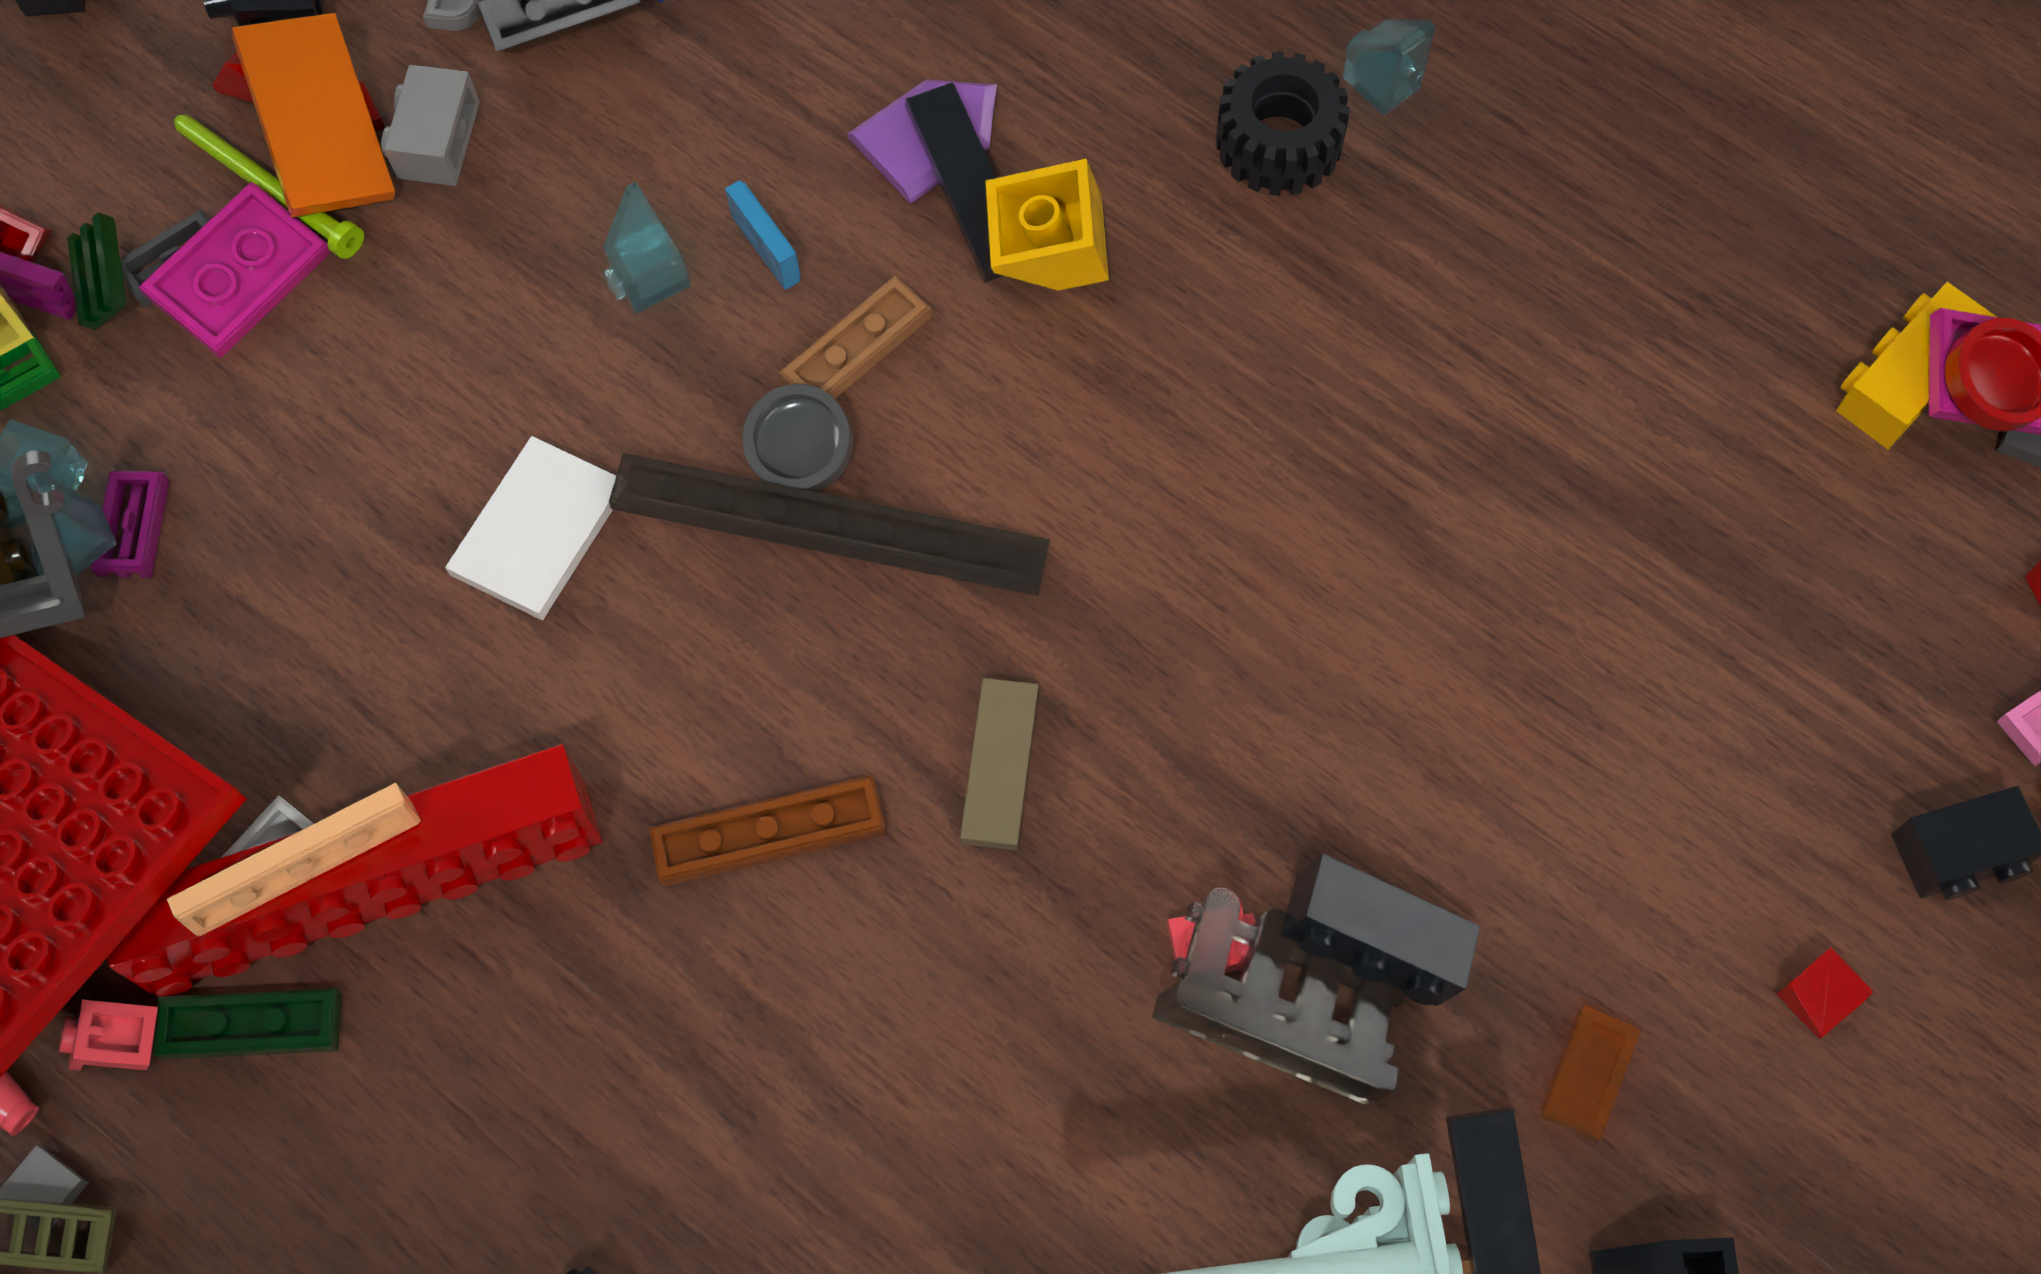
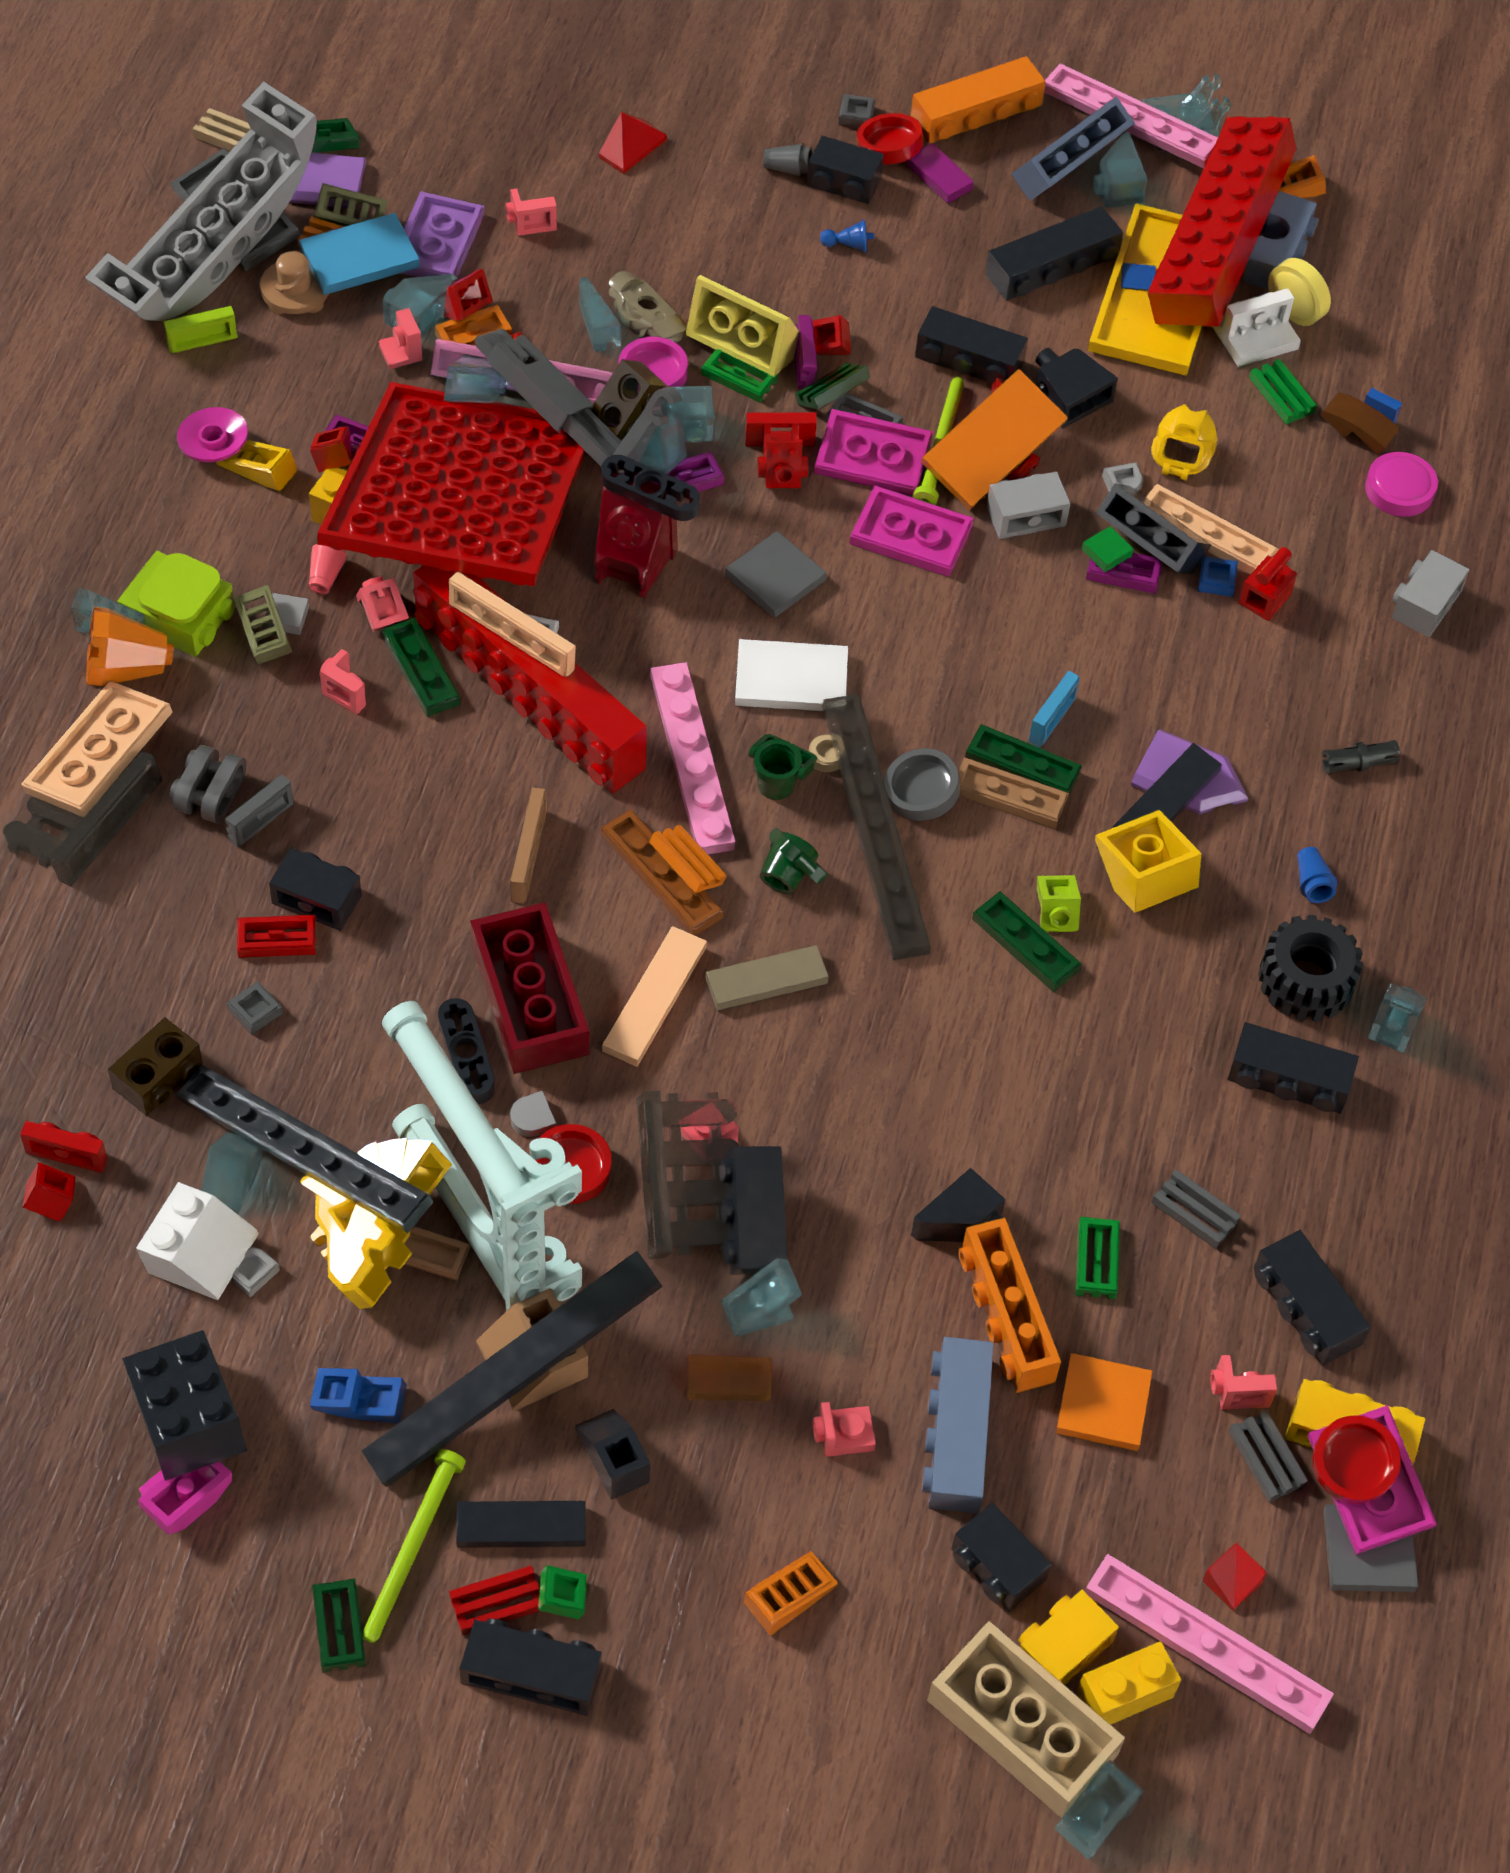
camera: 60 degrees right, 10 degrees down
clear light blue slope [603,182,691,314] -> none
red slope [1776,947,1873,1040] -> none
none -> coral bracket [320,649,366,715]
none -> black beam [438,998,495,1104]
none -> dark red brick [470,902,590,1074]
none -> medium nougat tile [510,787,547,904]
none -> light grey tile [510,1091,556,1137]
none -> red piece [534,1124,612,1204]
none -> dark red piece [594,472,678,598]
none -> black beam [601,455,700,521]
none -> light nougat tile [602,926,707,1067]
none -> orange tile [649,825,727,893]
none -> bright pink plate [650,662,735,855]
none -> clear light blue slope [721,1258,802,1337]
none -> dark grey tile [725,531,827,618]
none -> orange slope [744,1551,838,1636]
none -> red tile [745,412,817,488]
none -> dark green piece [748,734,817,800]
none -> dark green piece [759,828,828,894]
none -> tan tile [809,735,846,772]
none -> coral bracket [813,1402,876,1457]
none -> dark pink tile [849,486,974,577]
none -> black slope [911,1168,1006,1242]
none -> black brick [915,306,1028,384]
none -> sand blue brick [922,1337,993,1514]
none -> orange brick [959,1218,1061,1393]
none -> dark green tile [965,724,1082,795]
none -> dark green tile [972,891,1082,993]
none -> lime bracket [1036,875,1081,932]
none -> orange tile [1056,1353,1152,1451]
none -> green tile [1075,1217,1120,1299]
none -> green tile [1082,526,1133,572]
none -> magenta tile [1086,553,1162,594]
none -> dark grey tile [1151,1169,1242,1249]
none -> coral bracket [1211,1355,1277,1410]
none -> black brick [1227,1022,1359,1114]
none -> dark grey tile [1228,1410,1308,1502]
none -> black brick [1253,1229,1370,1366]
none -> blue cone [1297,847,1338,903]

